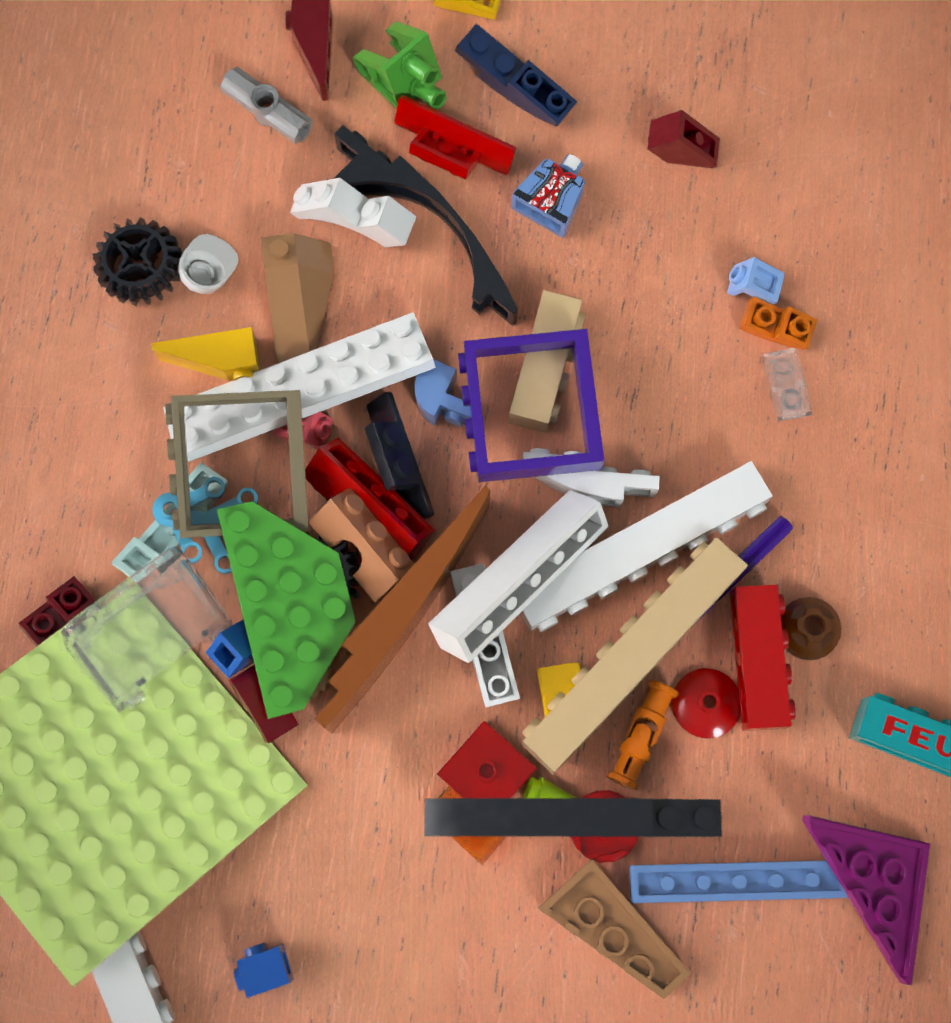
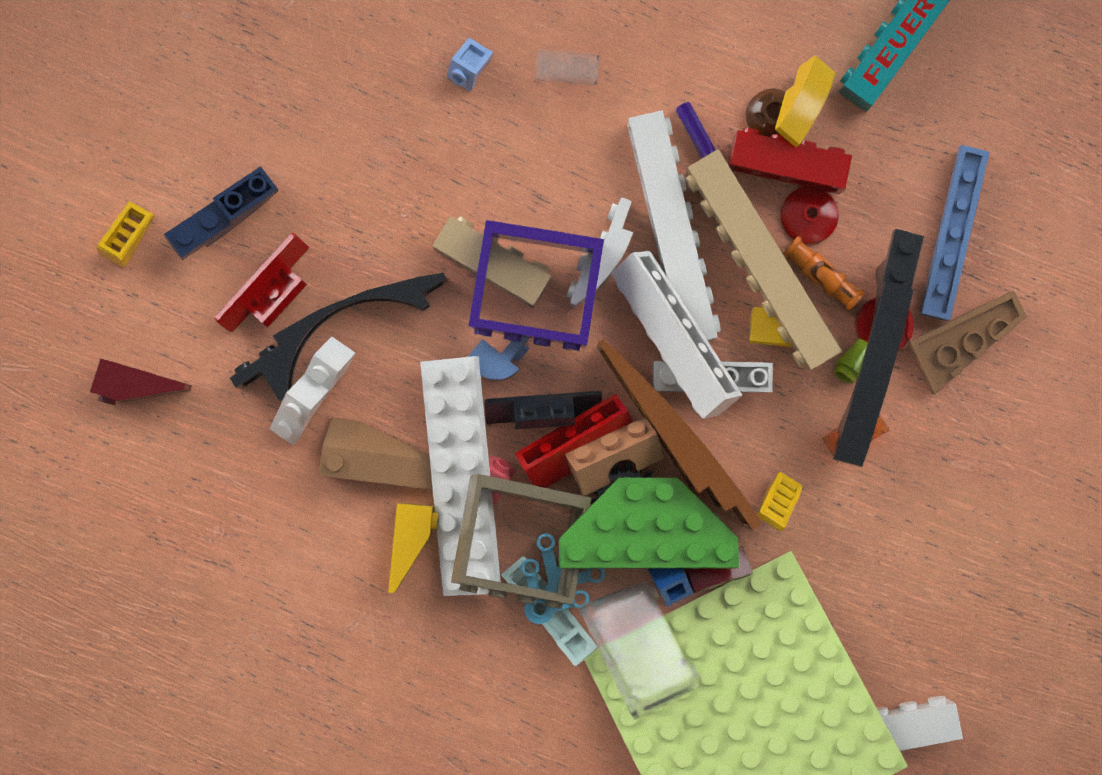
camera: 80 degrees left, 10 degrees up
dark red slope [18,576,96,646] -> none
black gear [93,217,183,307] -> none
white cap [178,234,238,294] -> none
light grey piece [220,67,313,144] -> none
blue brick [234,942,294,998] -> none
bright green piece [352,22,447,110] -> none
red plate [437,721,537,798] -> none
torso [511,154,585,238] -> none
dark red slope [647,110,720,168] -> none
orange slope [739,296,818,350] -> none
magenta tile [802,815,930,986] -> none
none -> yellow slope [757,472,803,532]
none -> yellow slope [775,55,836,147]

